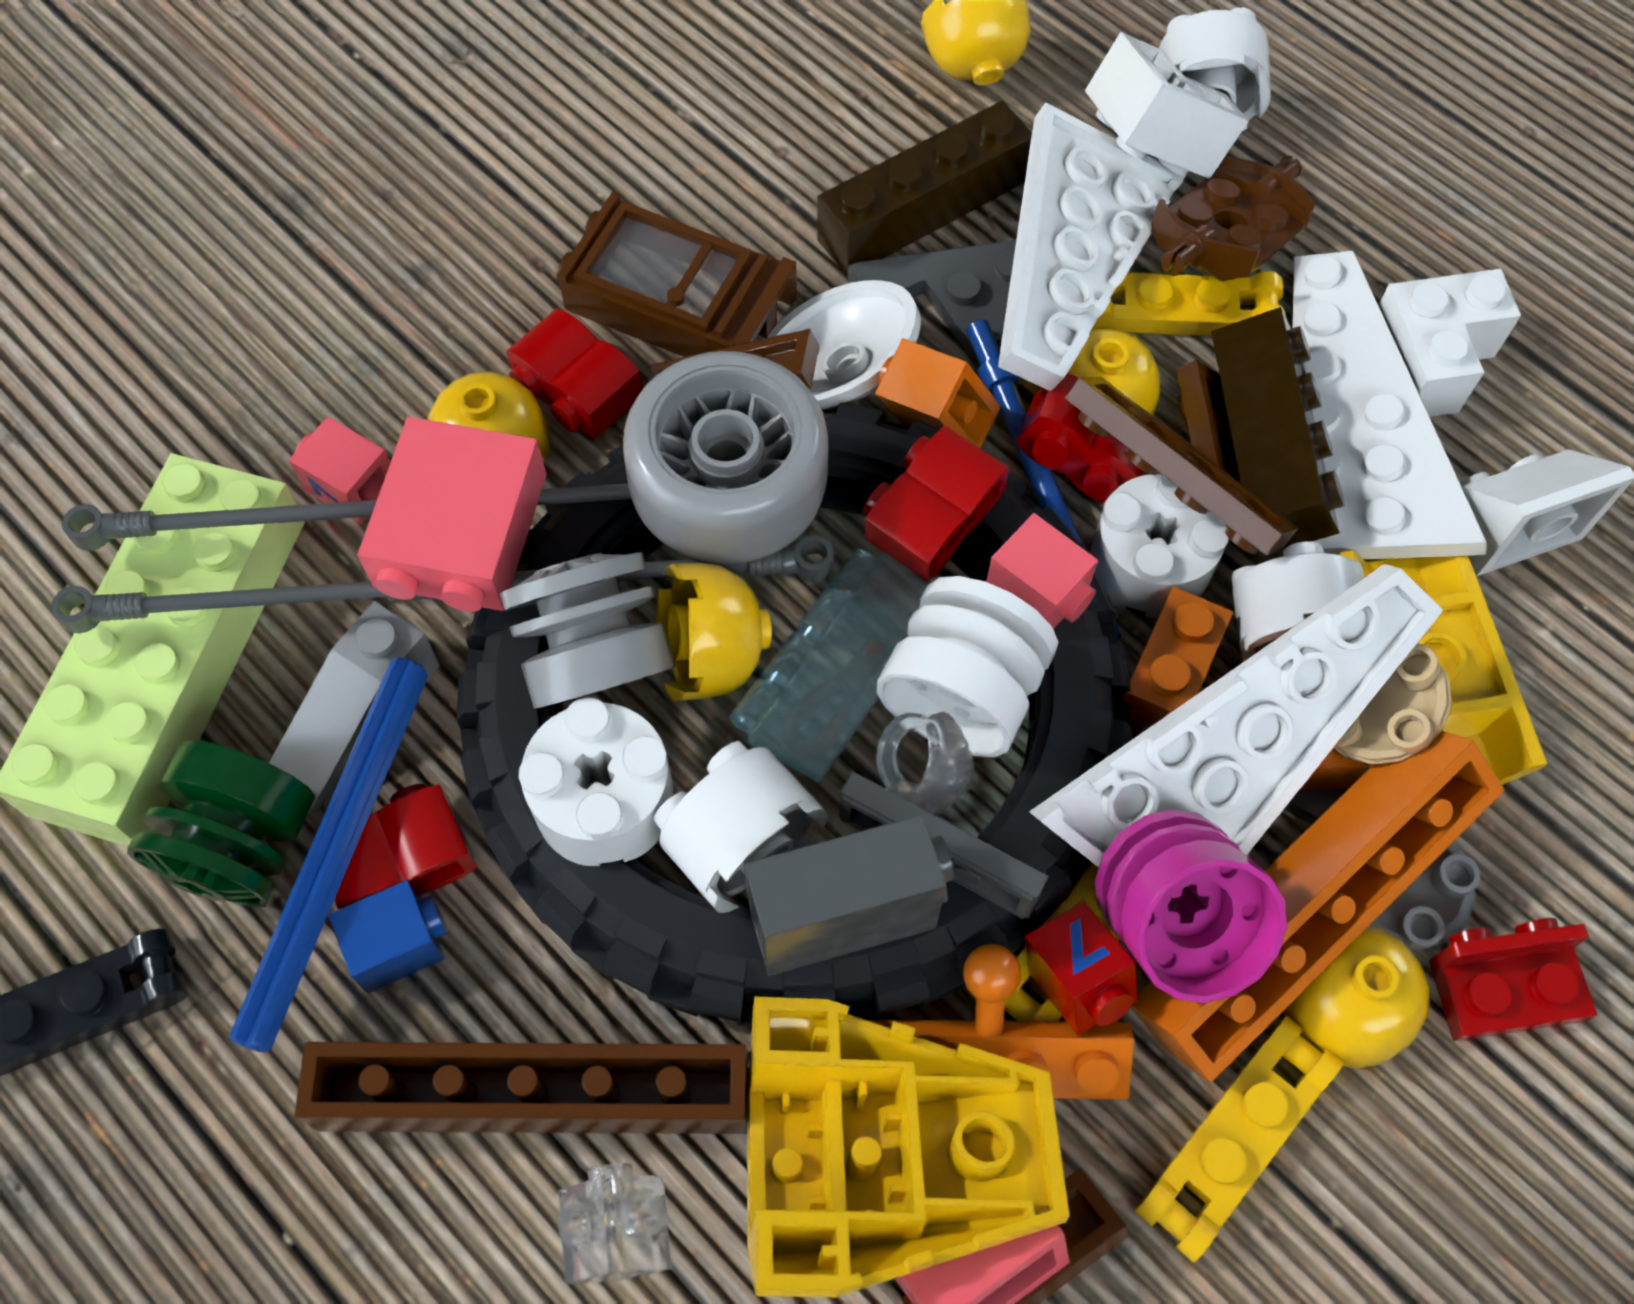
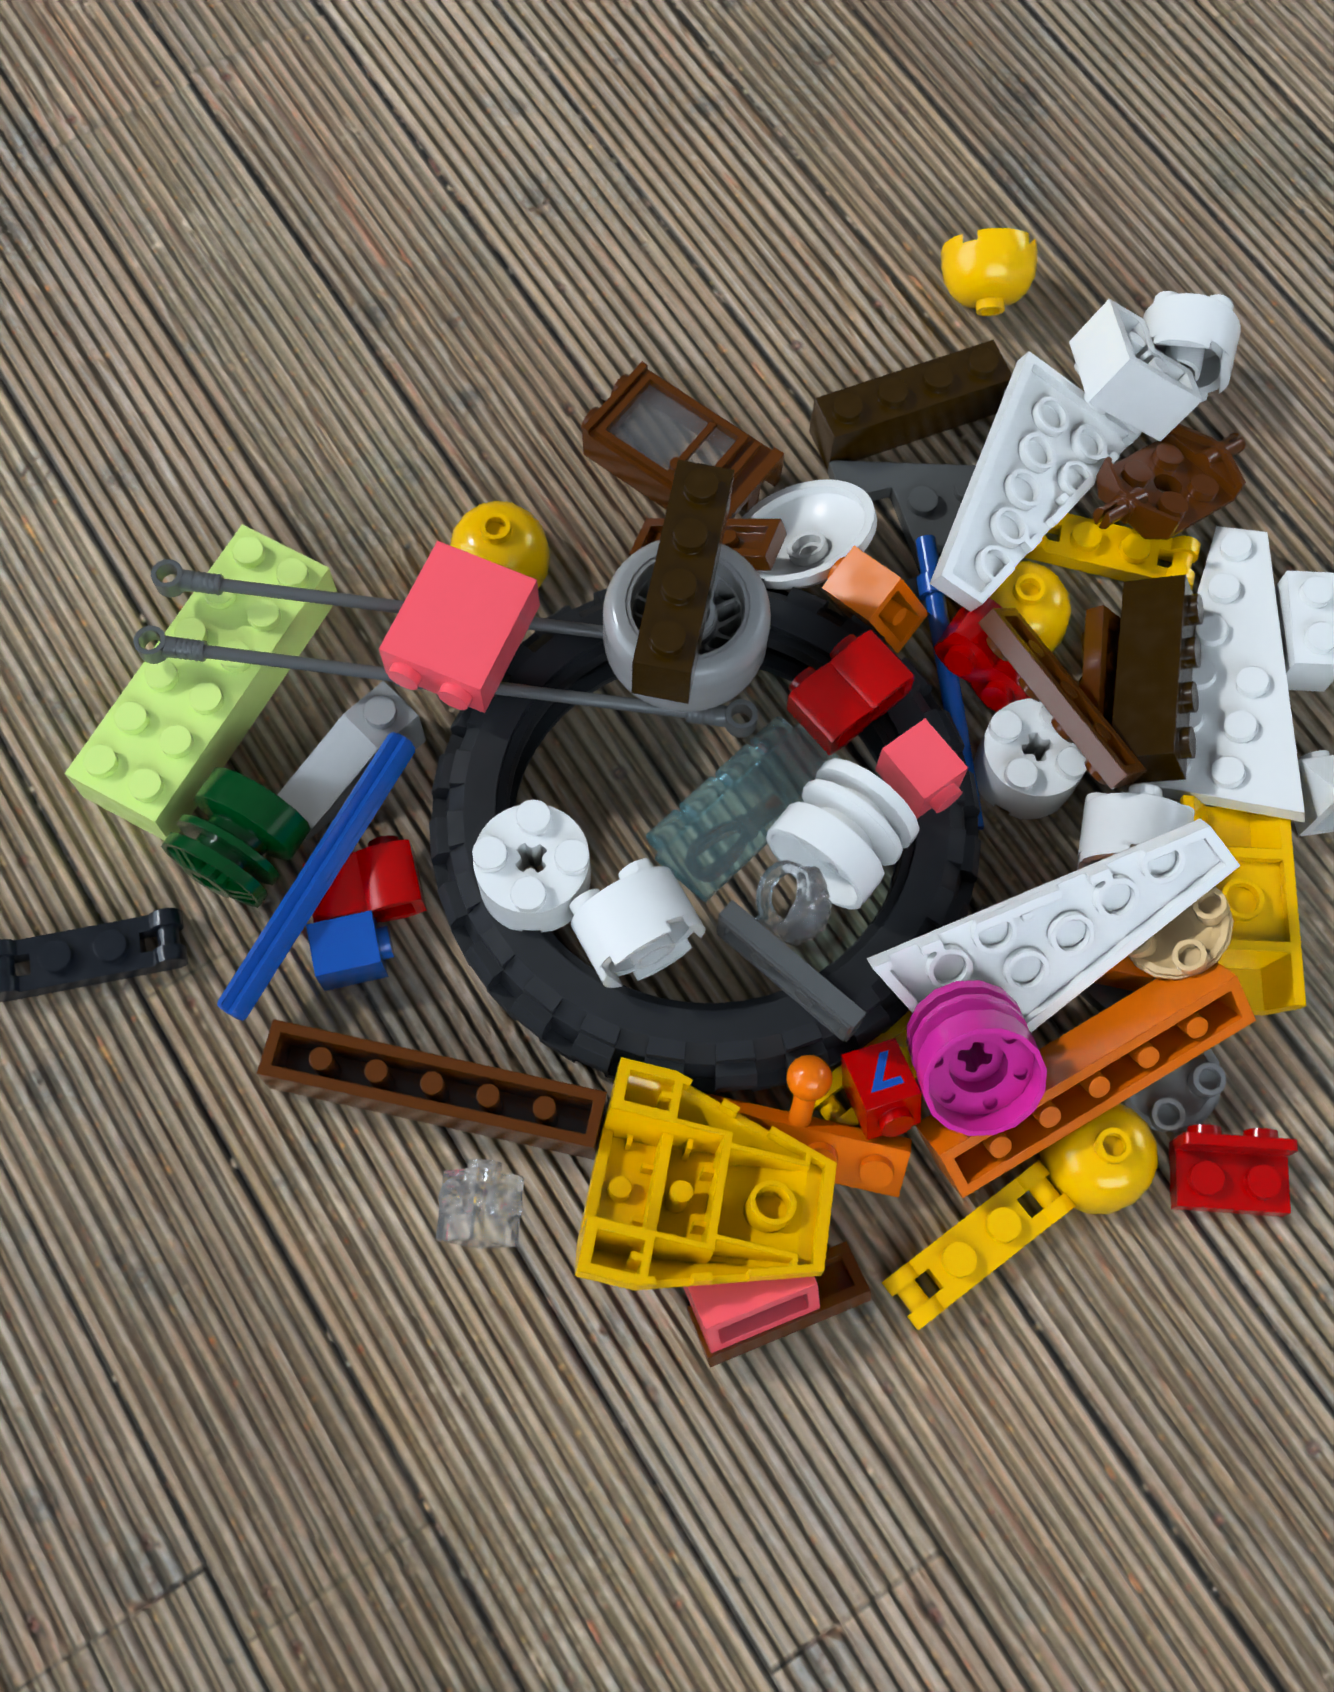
camera: 10 degrees right, 5 degrees up
coral brick [288,416,390,525] -> none
light grey wheel [499,552,676,708] -> none
red brick [506,308,643,439] -> none
yellow cylinder [656,563,772,701] -> none
dark grey brick [744,815,954,976] -> none
orange brick [1122,586,1233,734] -> none
none -> dark brown brick [632,459,734,704]

